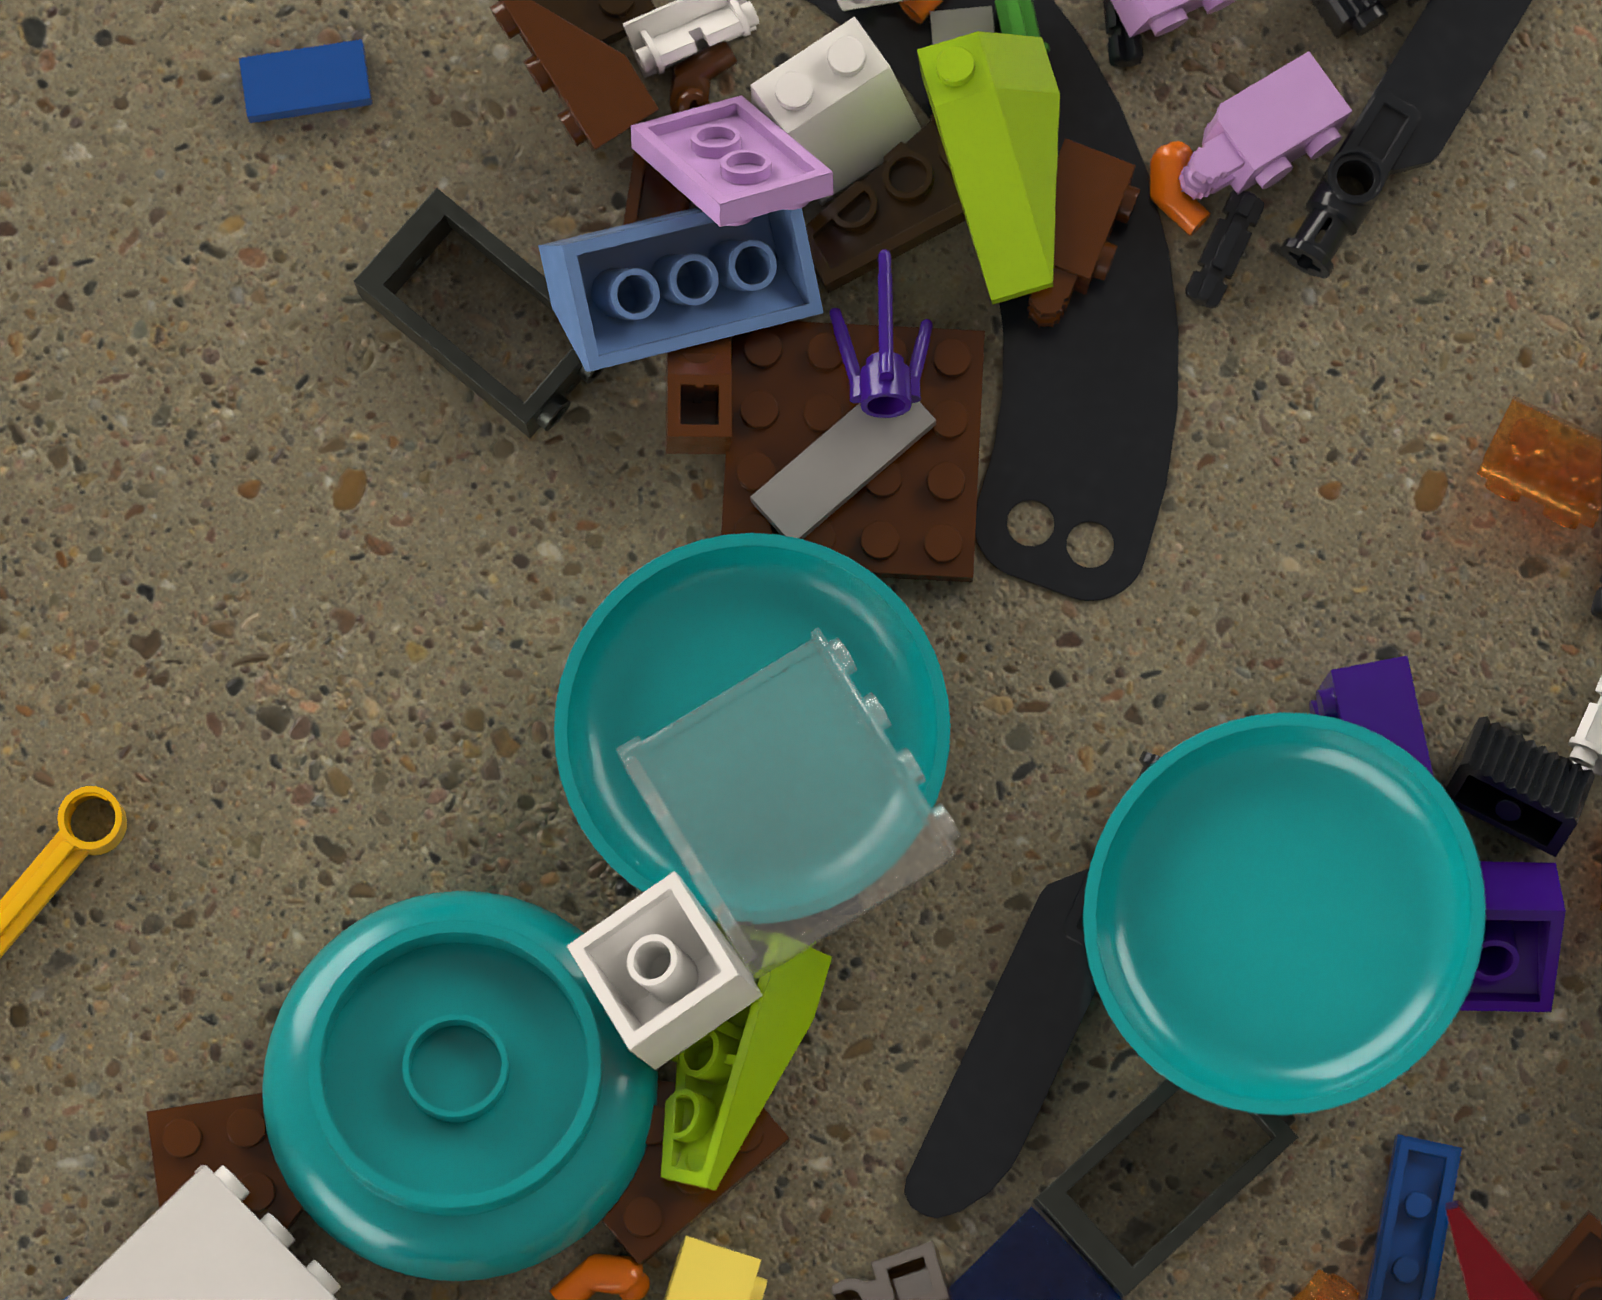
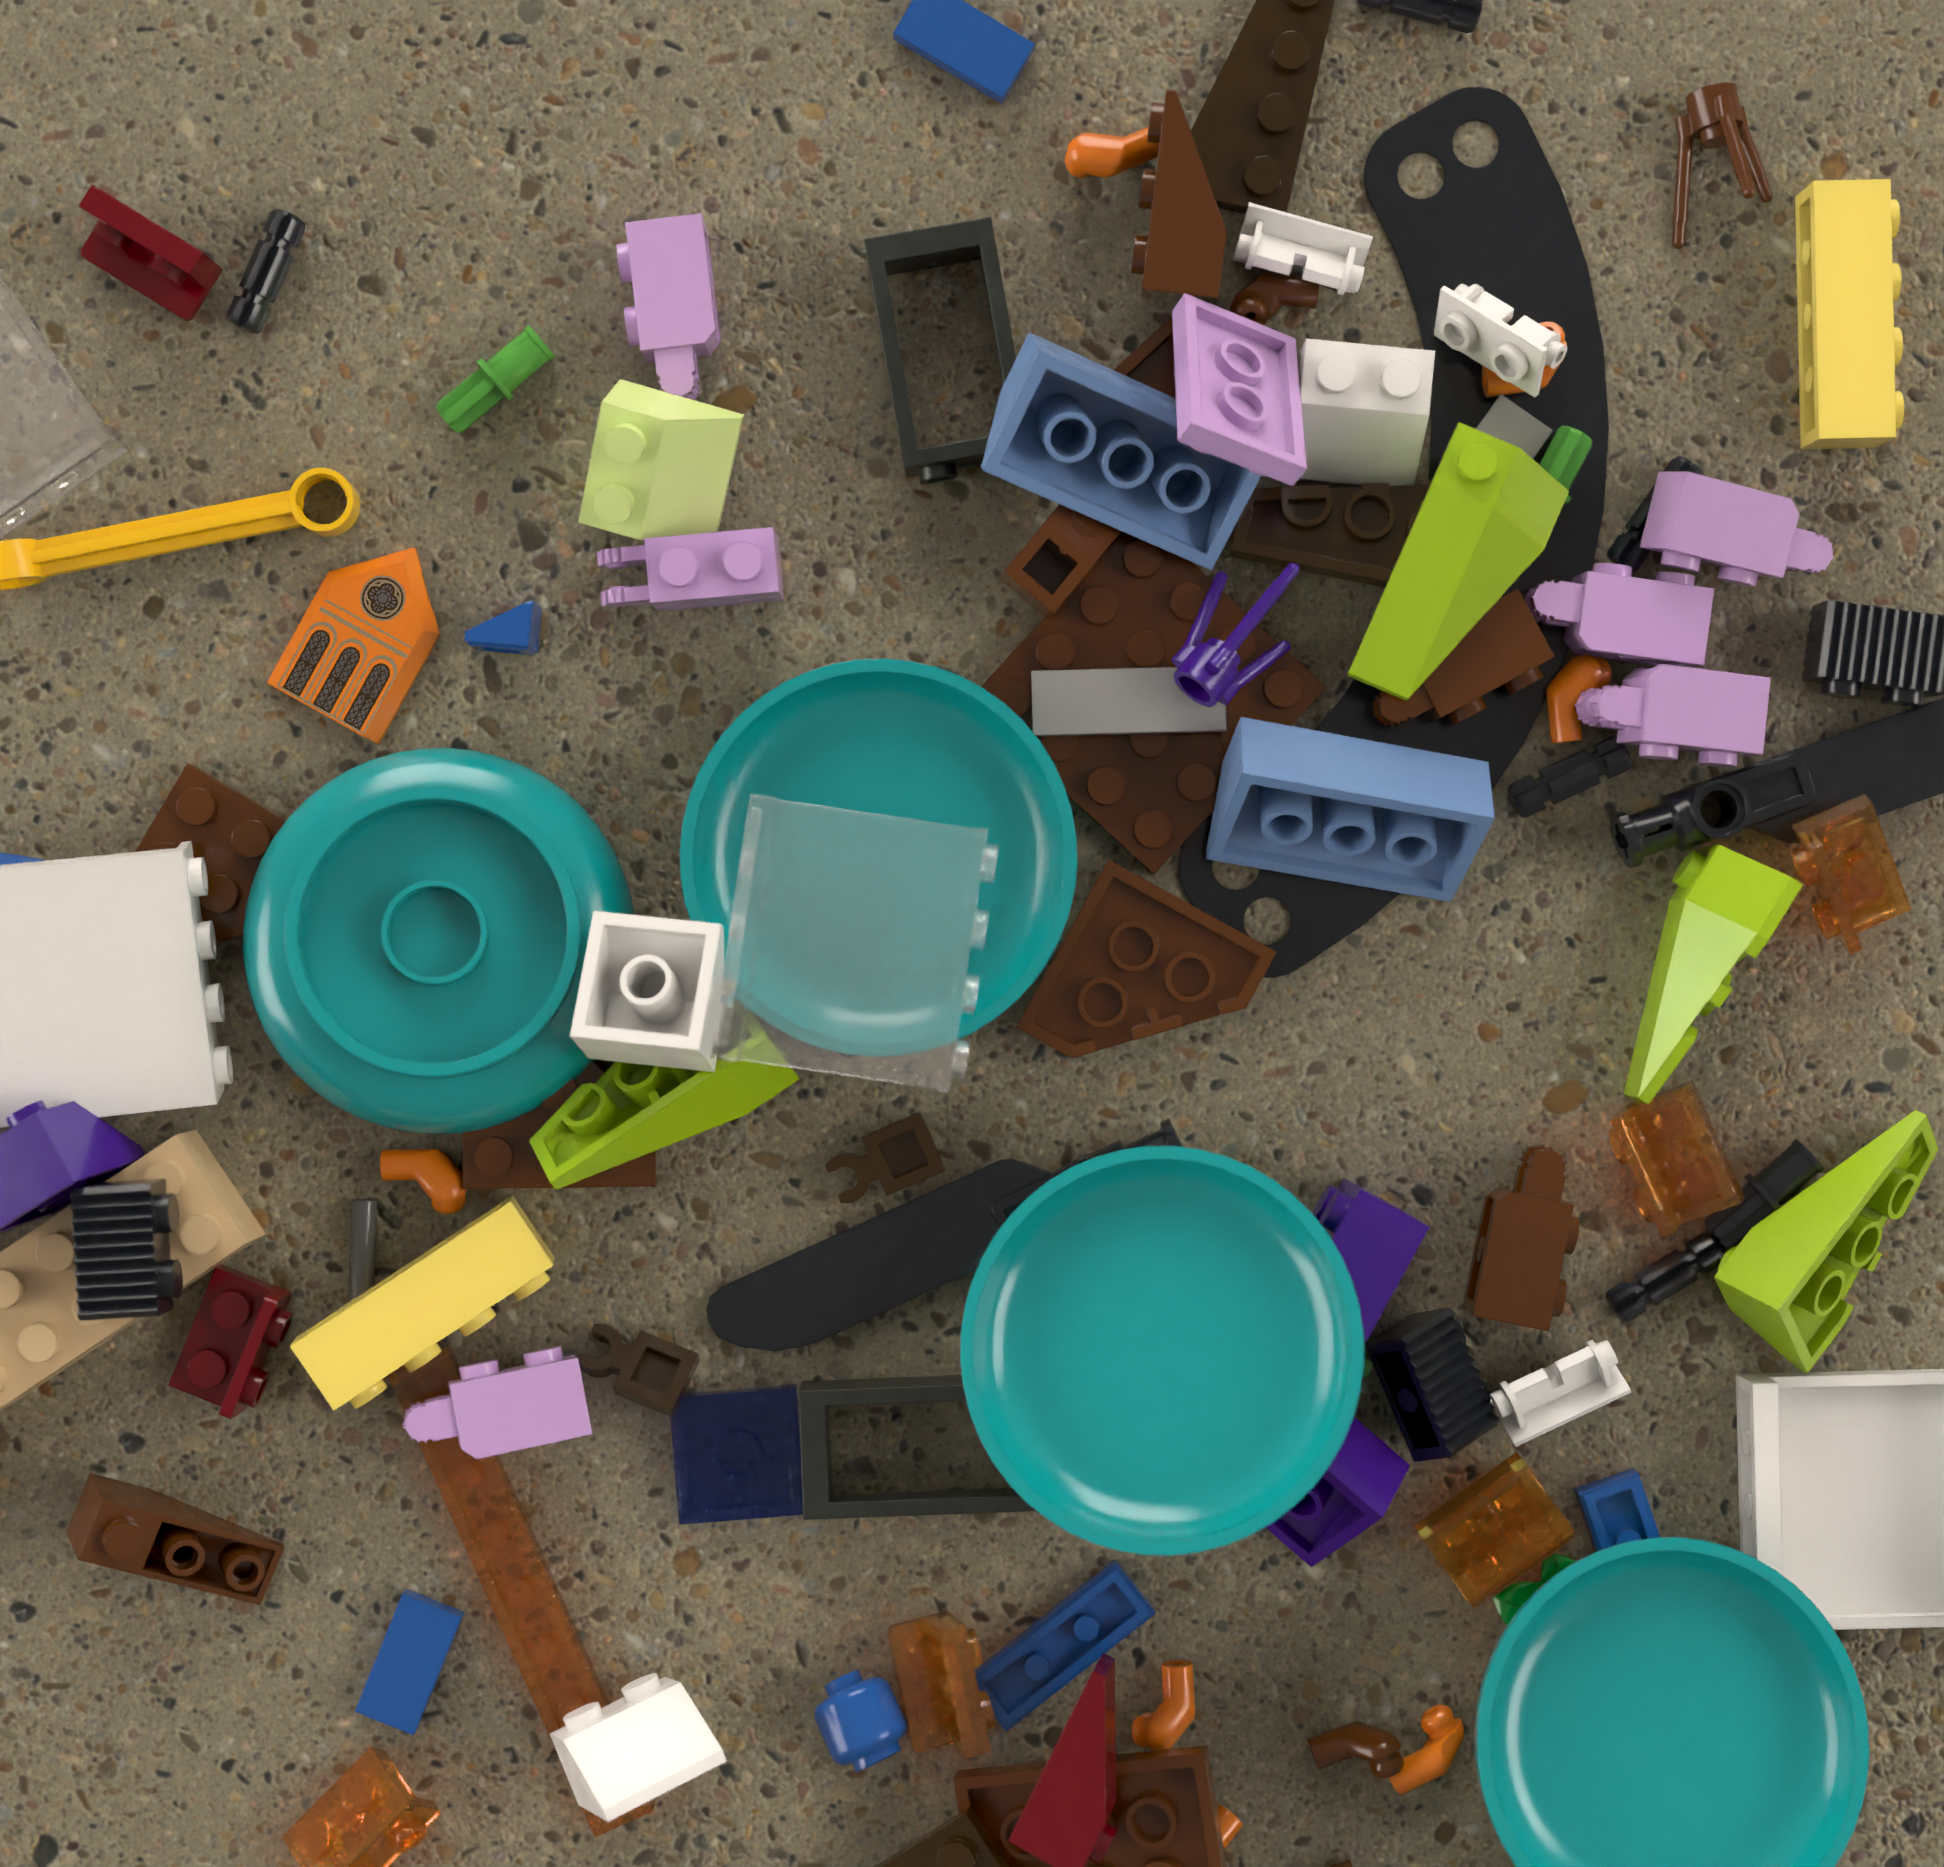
camera: 40 degrees right, 10 degrees up
none -> orange tile [267,547,441,745]
none -> bright green axle [436,325,555,433]
none -> blue slope [464,601,542,656]
none -> yellowish green slope [578,379,744,540]
none -> lavender hinge [597,527,784,610]
none -> lavender hinge [617,213,721,401]
none -> dark brown plate [825,1111,946,1203]
none -> reddish brown plate [1016,859,1277,1058]
none -> orange arm [1065,127,1159,178]
none -> orange arm [1131,1659,1196,1751]
none -> medium blue slope [1206,717,1495,902]
none -> reddish brown hinge [1462,1144,1579,1331]
none -> lavender hinge [1523,563,1715,668]
none -> lime wedge [1624,845,1803,1104]
none -> clear orange bracket [1791,794,1912,955]

